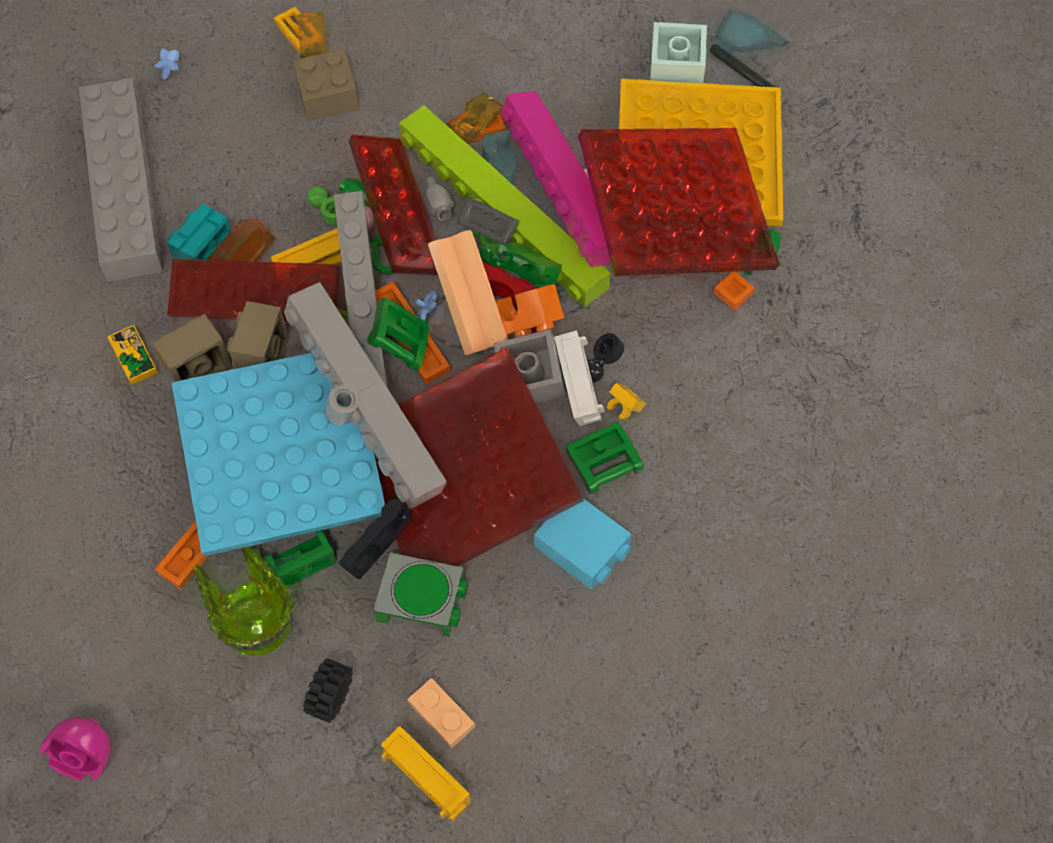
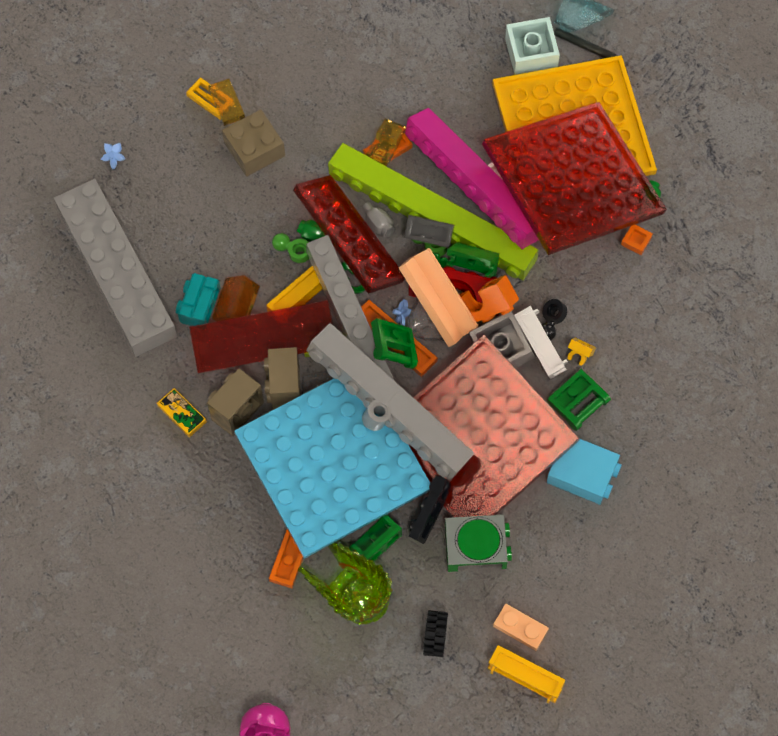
camera: 15 degrees left, 5 degrees up
clear light blue leg [482,130,517,184] -> none

